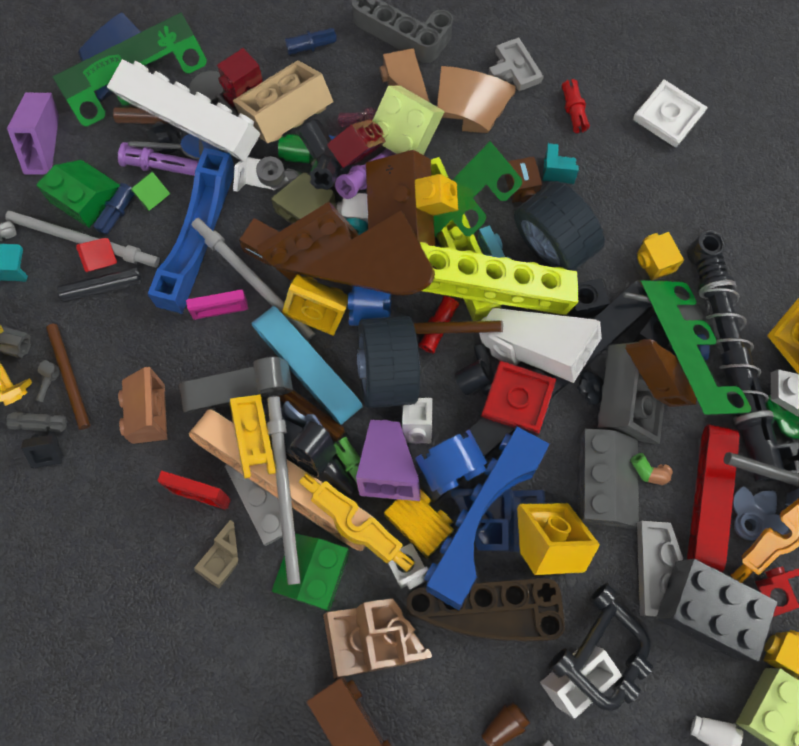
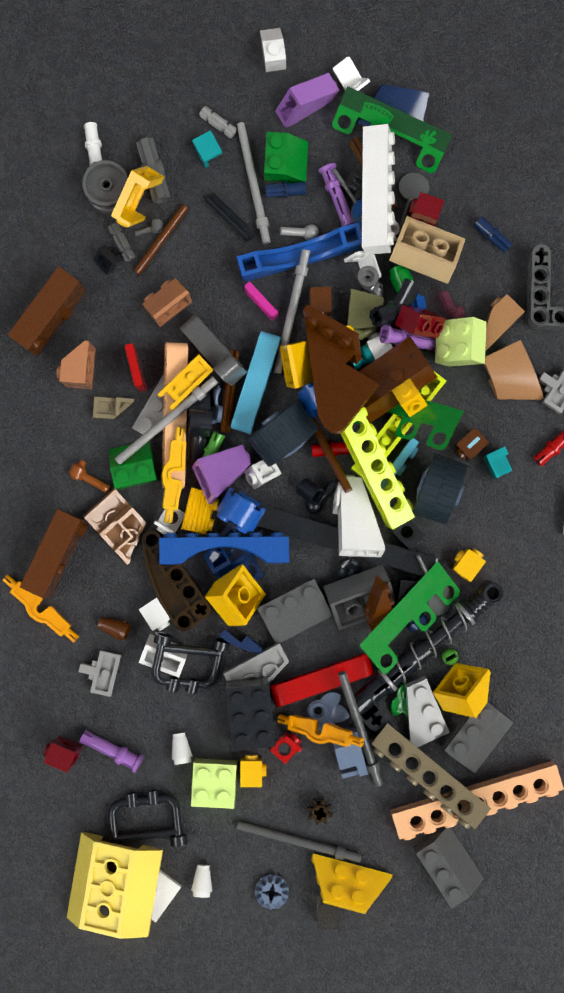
camera: 60 degrees right, 15 degrees up
slope [76,238,117,272] -> none
bright green tile [130,172,170,211] -> none
red tile [481,360,556,436] -> none
arm [630,453,673,485] -> none
none -> reddish brown brick [8,266,86,357]
none -> nougat slope [57,341,96,389]
none -> dark orange piece [68,460,110,493]
none -> white brick [139,597,170,631]
none -> dark blue slope [219,628,263,653]
none -> light grey bar [280,224,319,240]
none -> white bracket [332,57,370,91]
none -> bright green hinge [441,648,459,665]

